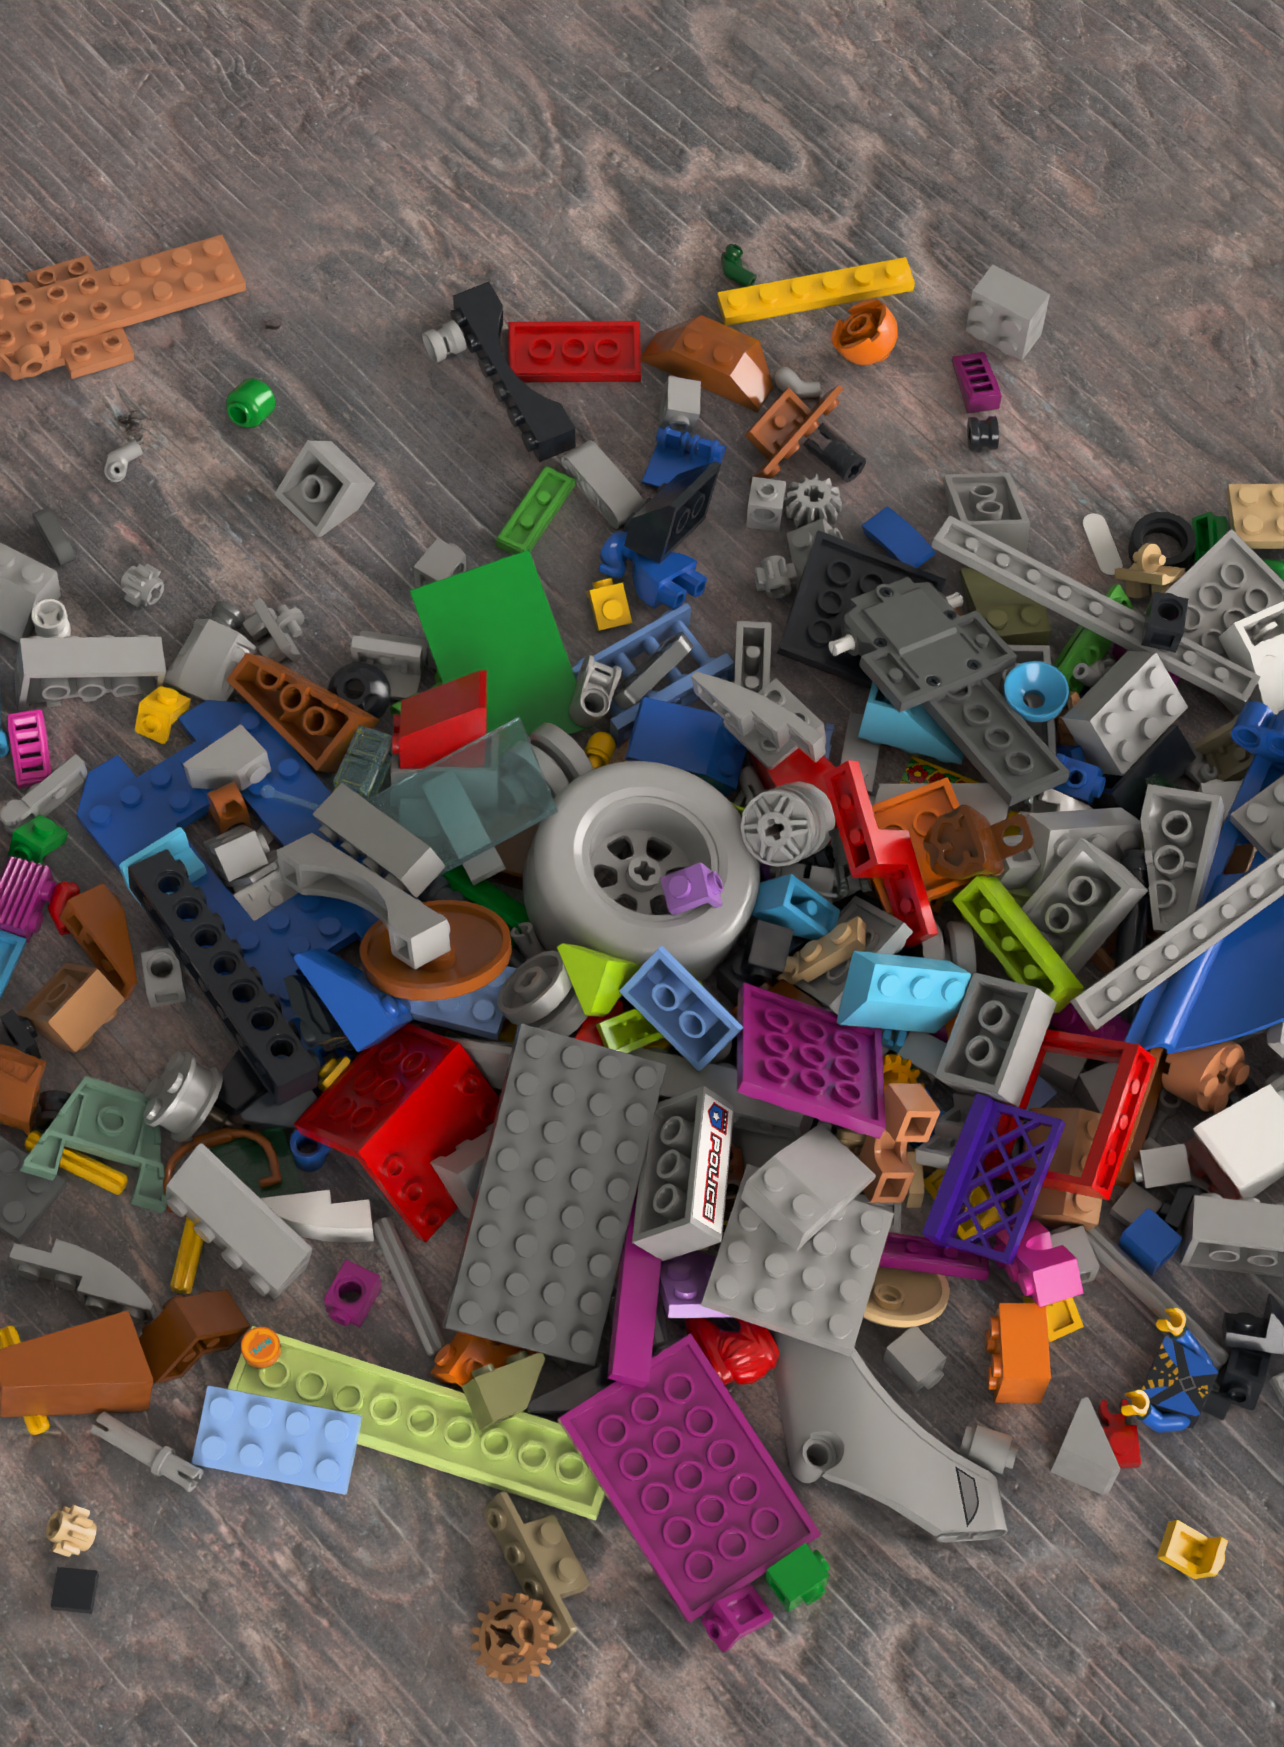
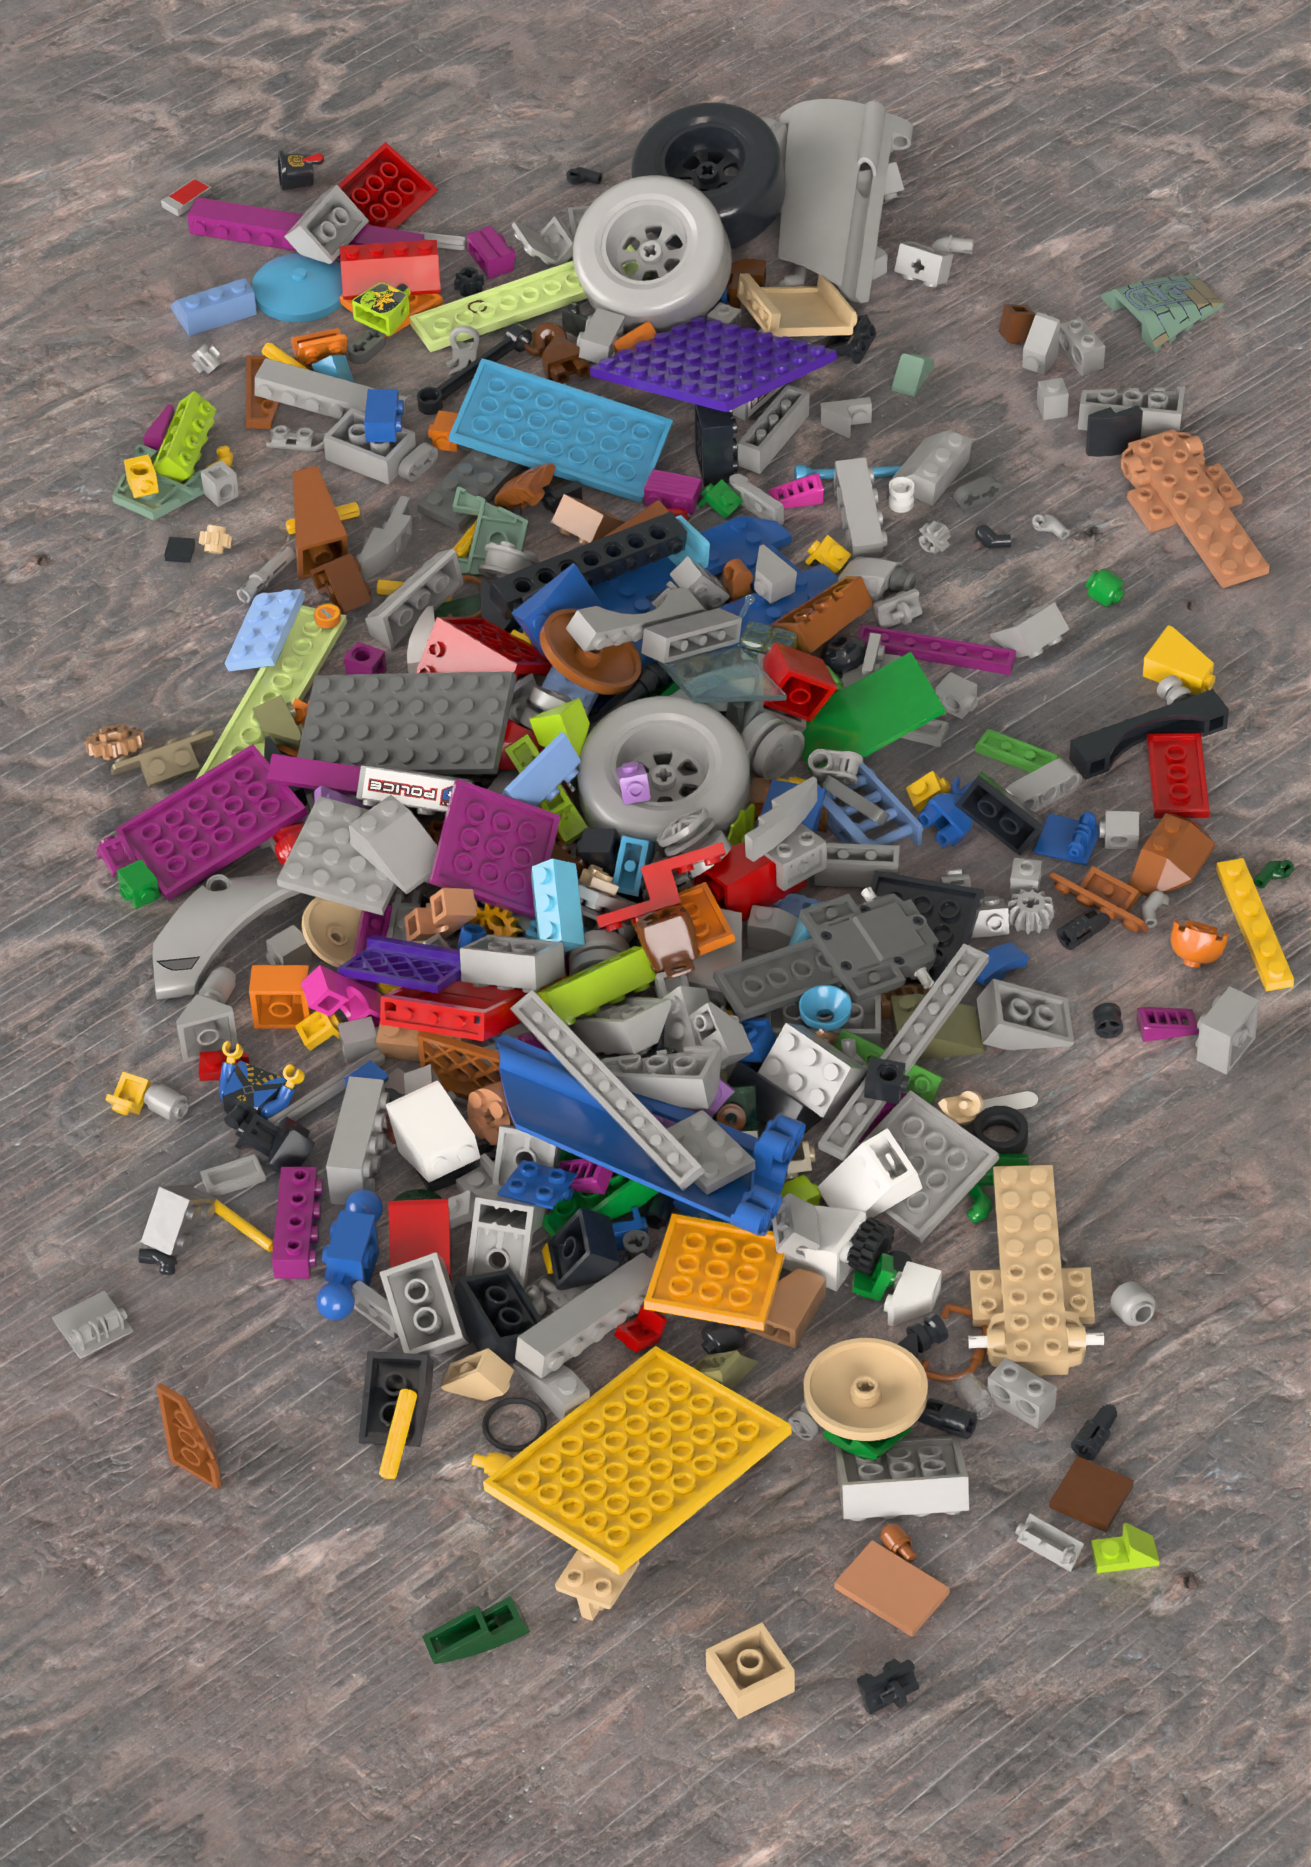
camera: 95 degrees right, 15 degrees down
none -> light grey brick [144,1084,188,1122]
none -> light grey slope [689,1002,753,1066]
none -> magenta tile [857,624,1016,675]
none -> black arm [975,525,1011,548]
none -> yellow slope [1143,625,1216,696]

